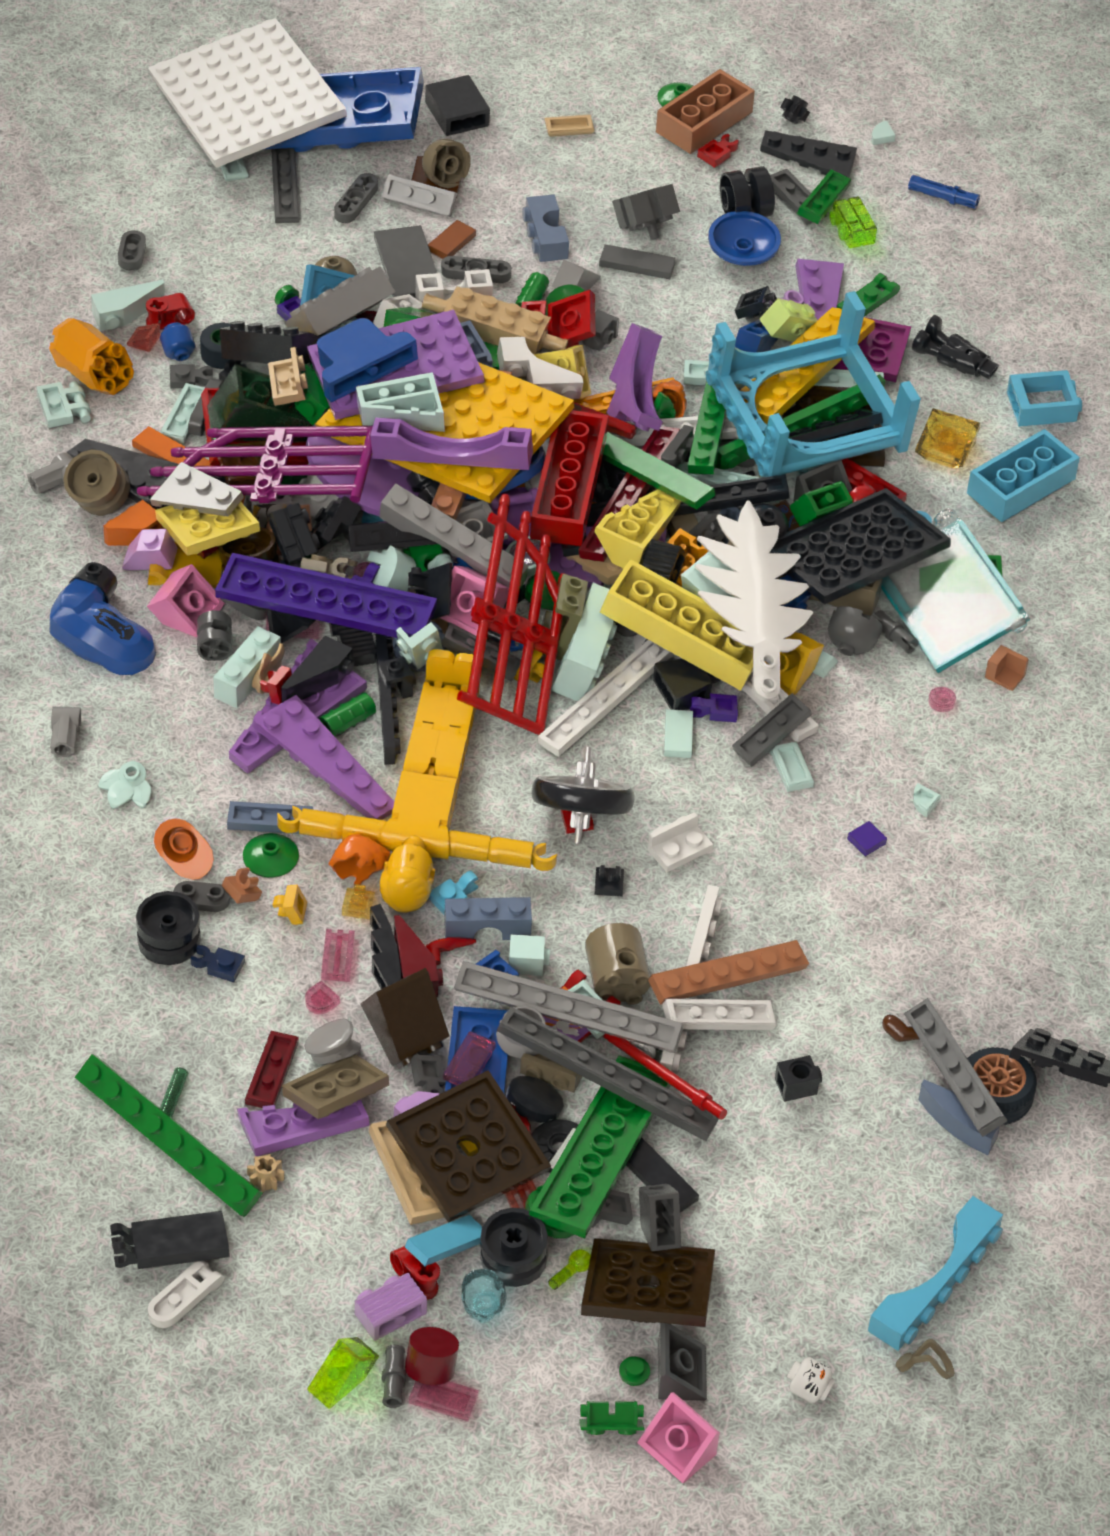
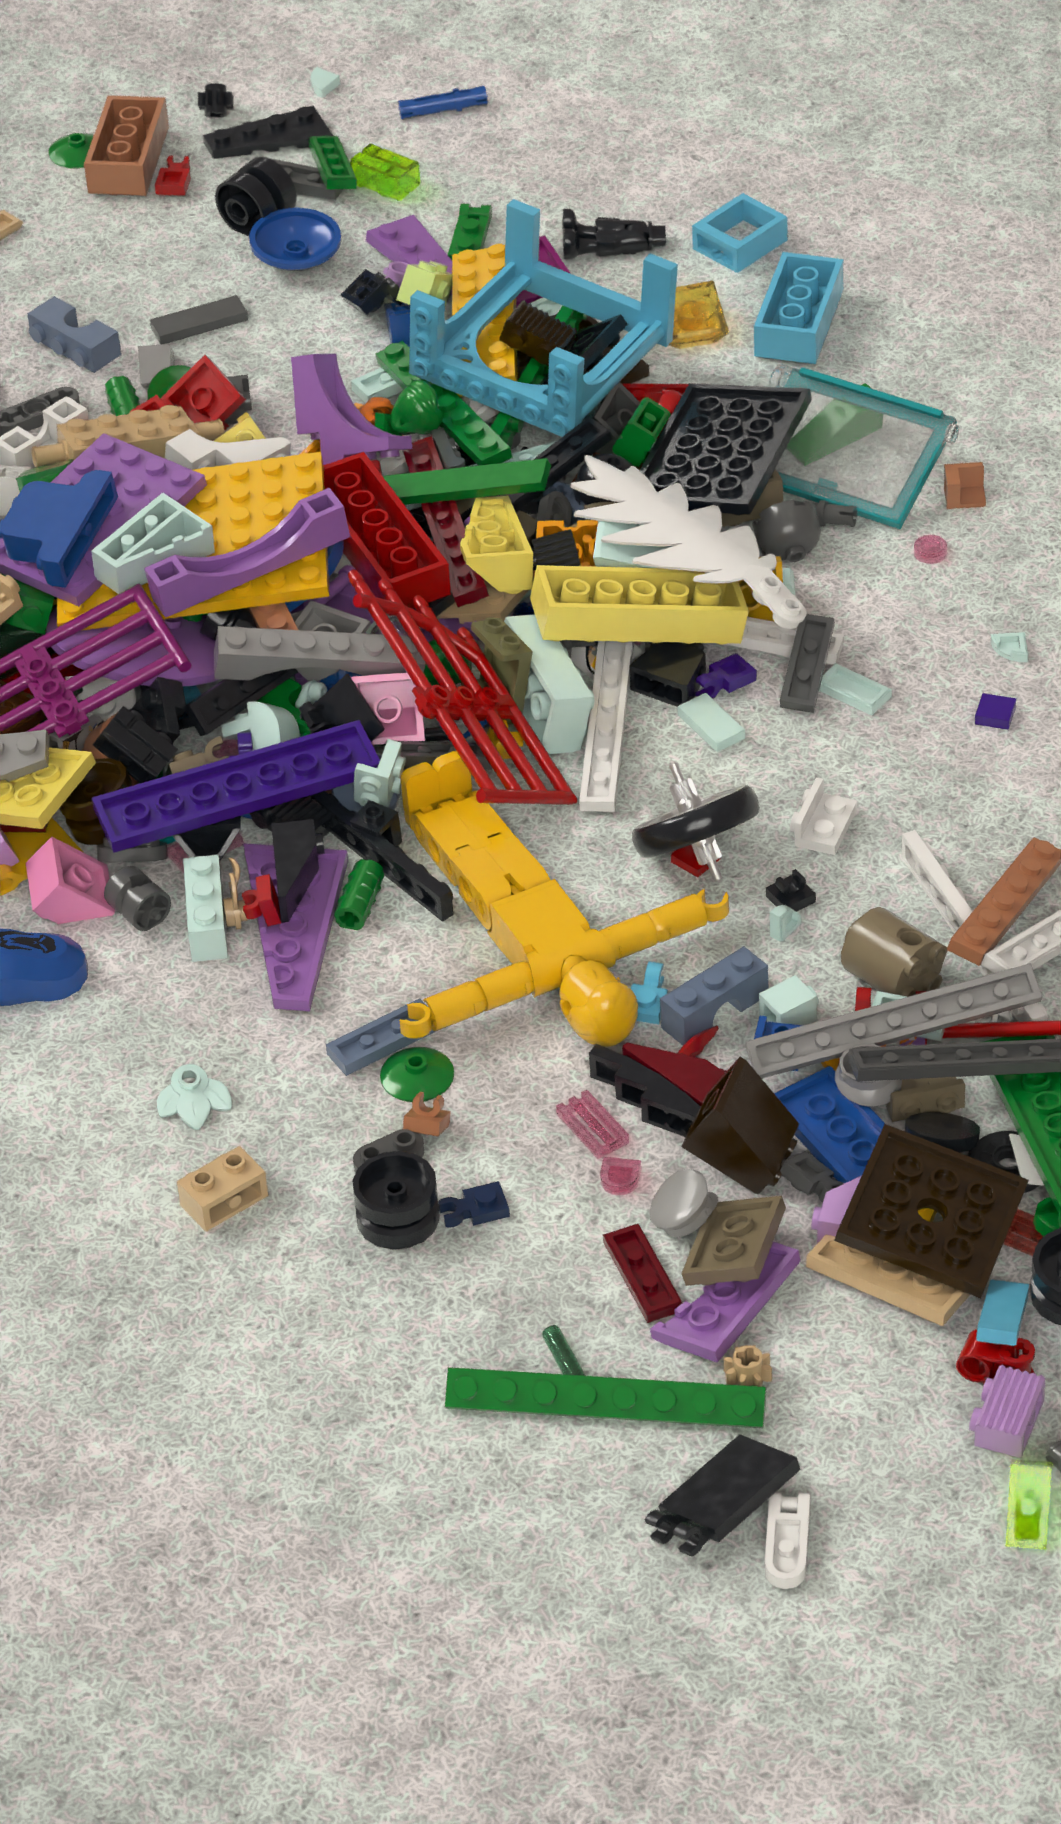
camera: 30 degrees left, 5 degrees down
light grey piece [50,706,81,757] -> none
orange piece [154,818,214,880] -> none
medium lavender wing [252,695,394,820] -> none
yellow tile [272,884,307,925] -> none
orange hair [328,834,390,887] -> none
clear yellow tile [342,884,375,920] -> none
clear pink tile [443,1031,496,1085] -> none
dark grey brick [612,184,680,240] -> none
none -> tan brick [177,1146,268,1232]
none -> green hair [390,380,443,435]
none -> dark brown brick [499,301,577,367]
none -> light aqua tile [770,905,802,942]

